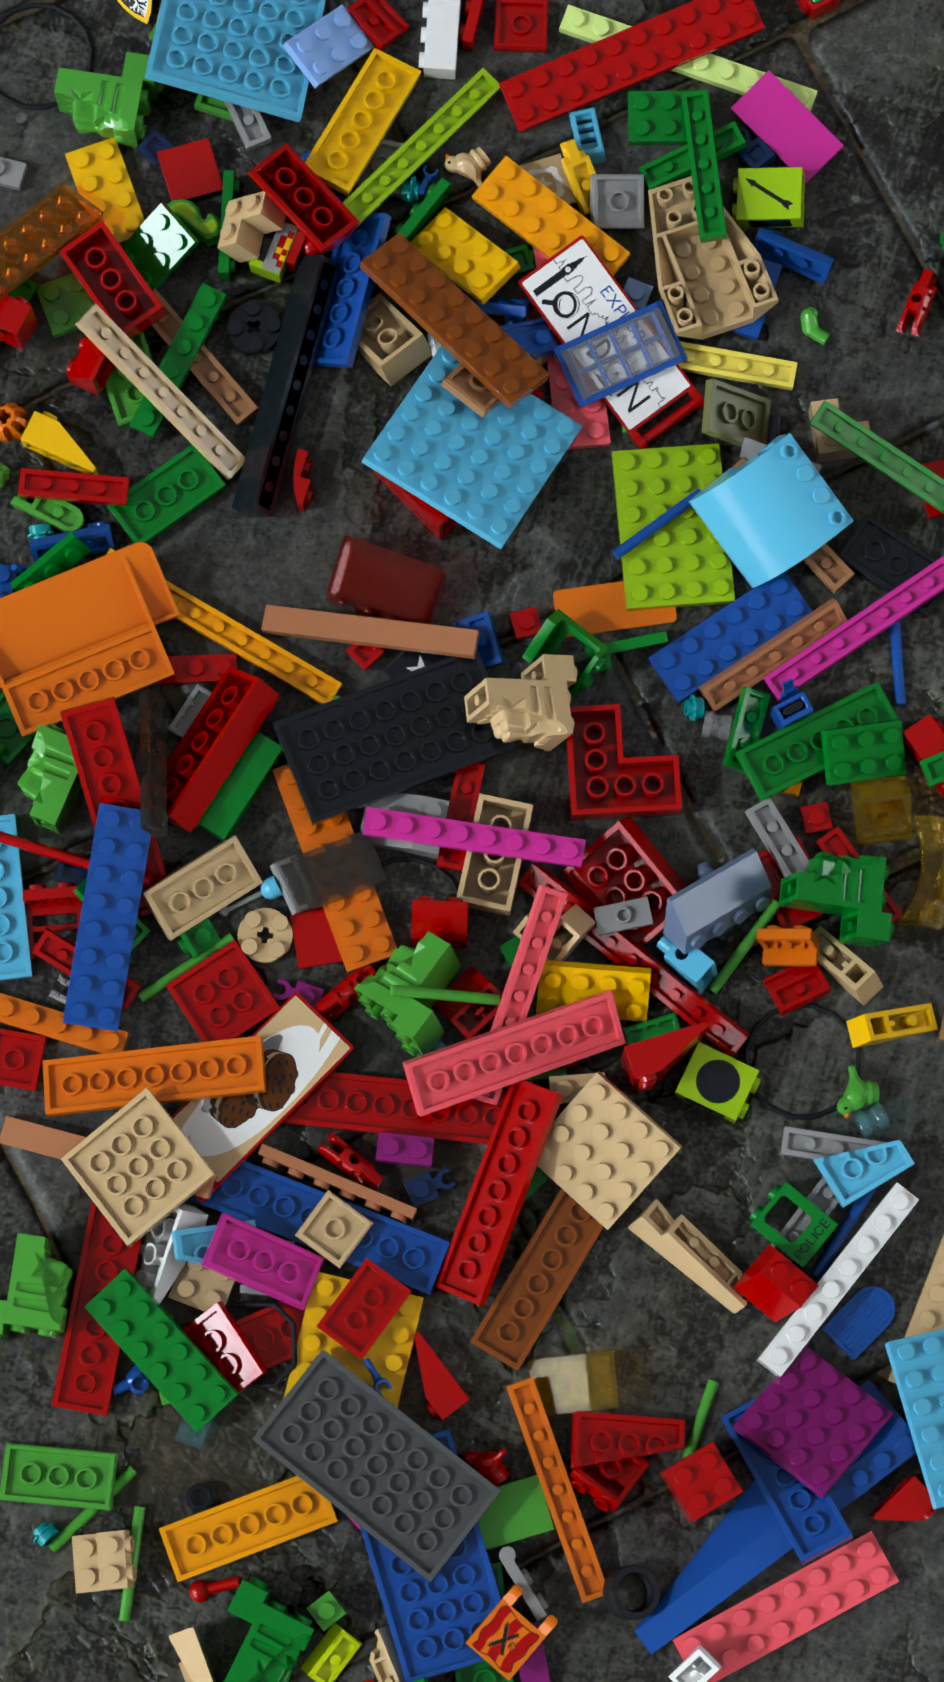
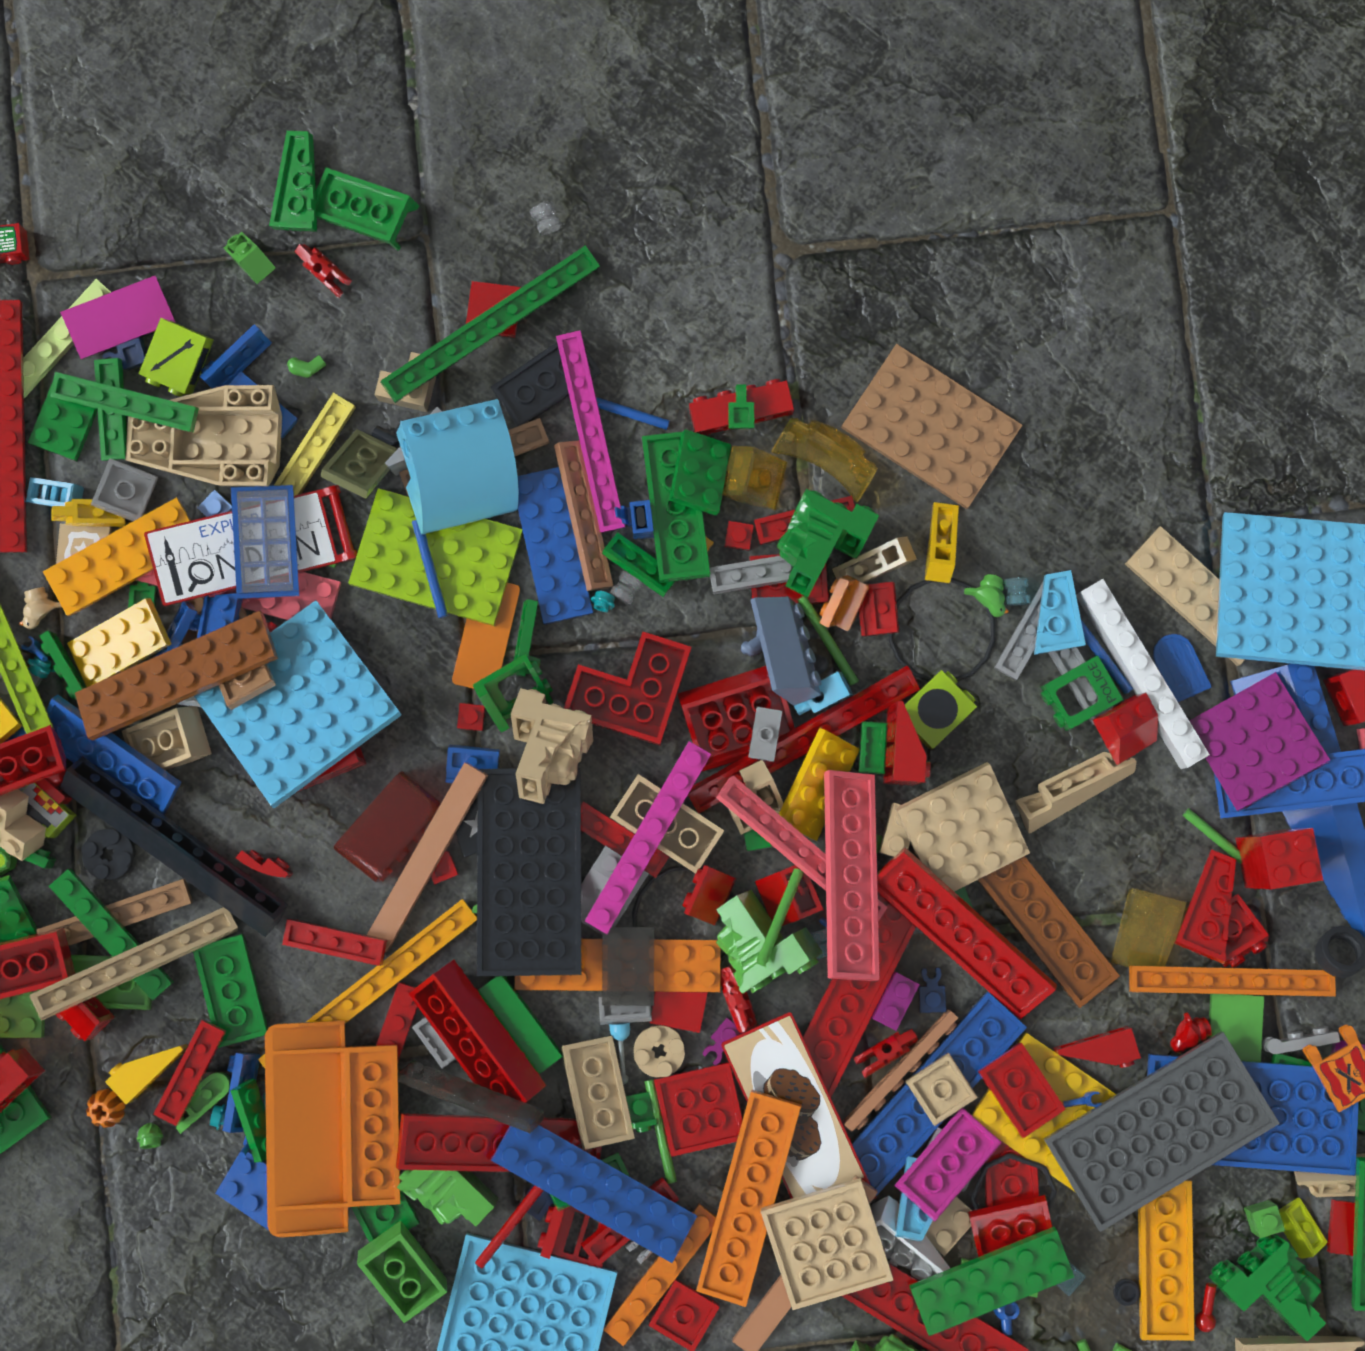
camera: 70 degrees left, 5 degrees up
none -> bright green slope [223,232,276,284]
none -> red plate [282,919,387,966]

